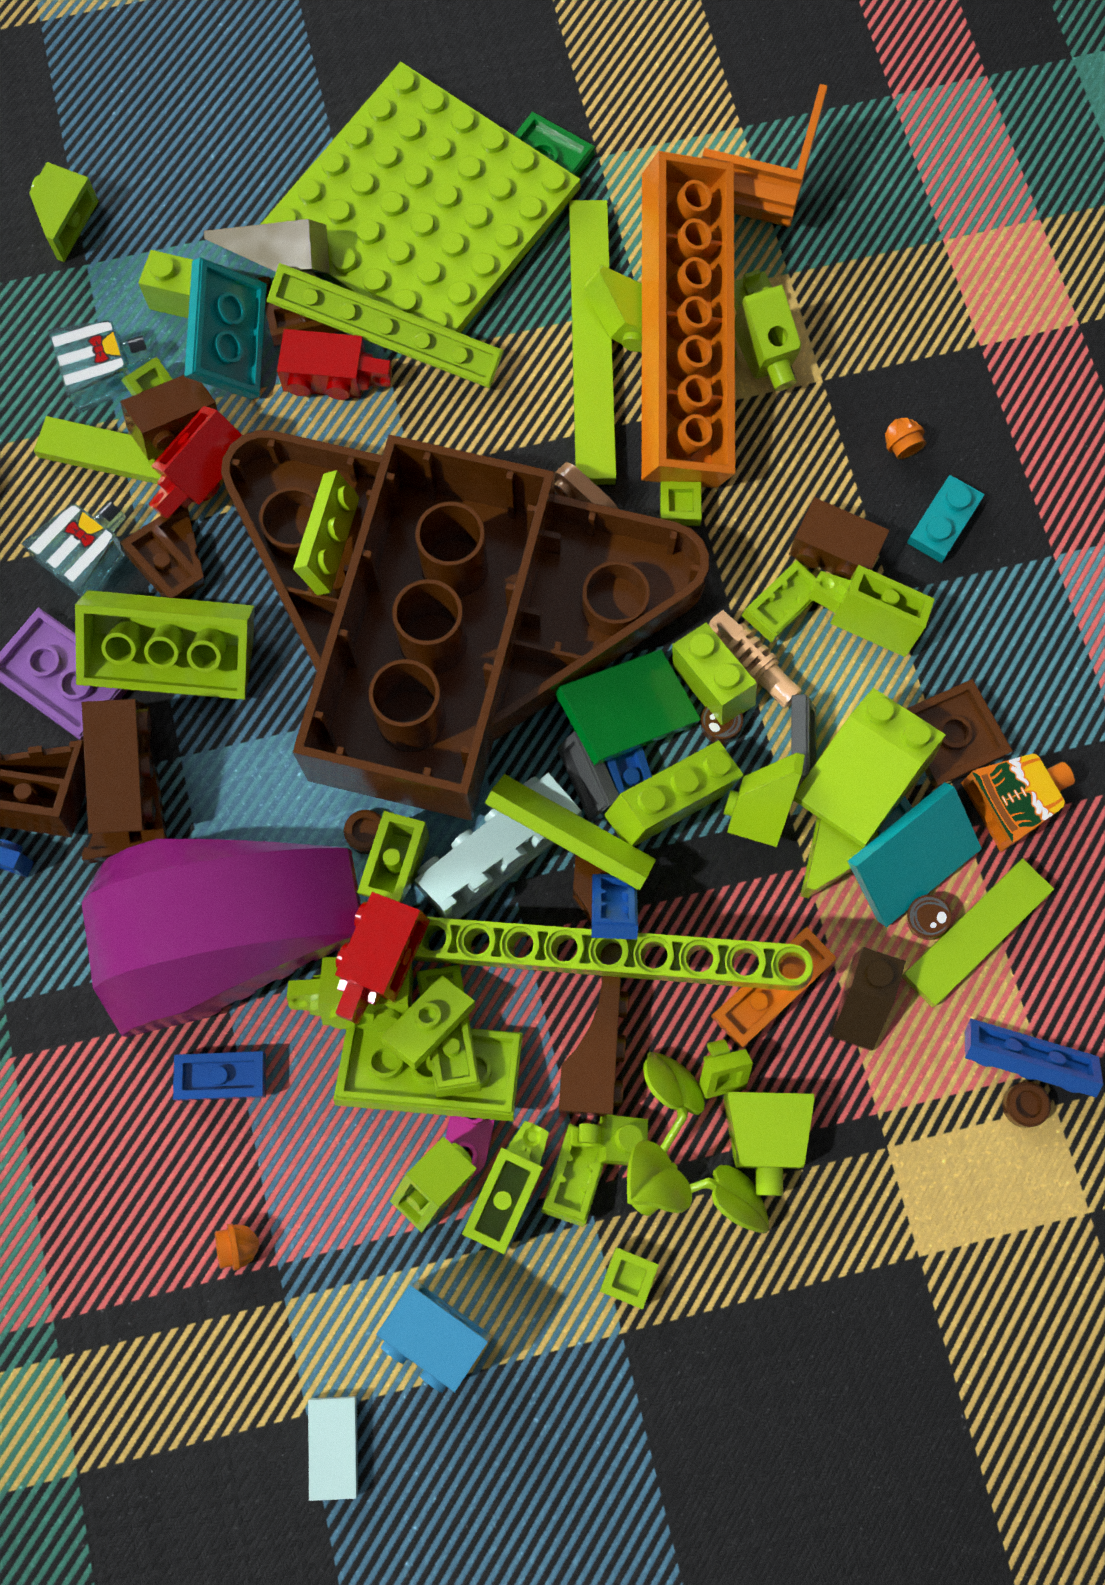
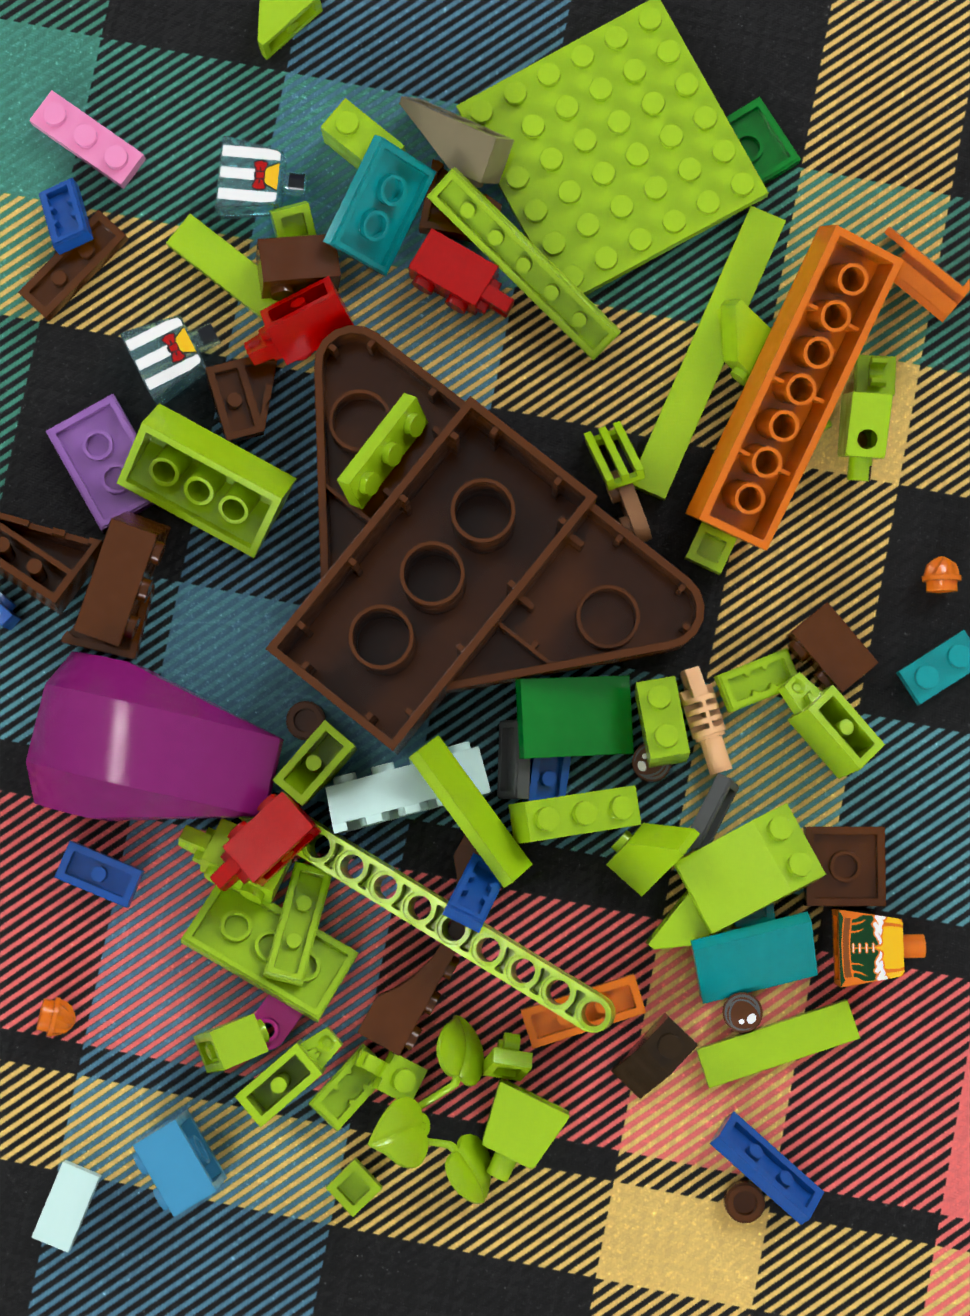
camera: 30 degrees right, 10 degrees up
lime plate [381,975,475,1070] -> none
none -> lime tile [584,421,646,491]

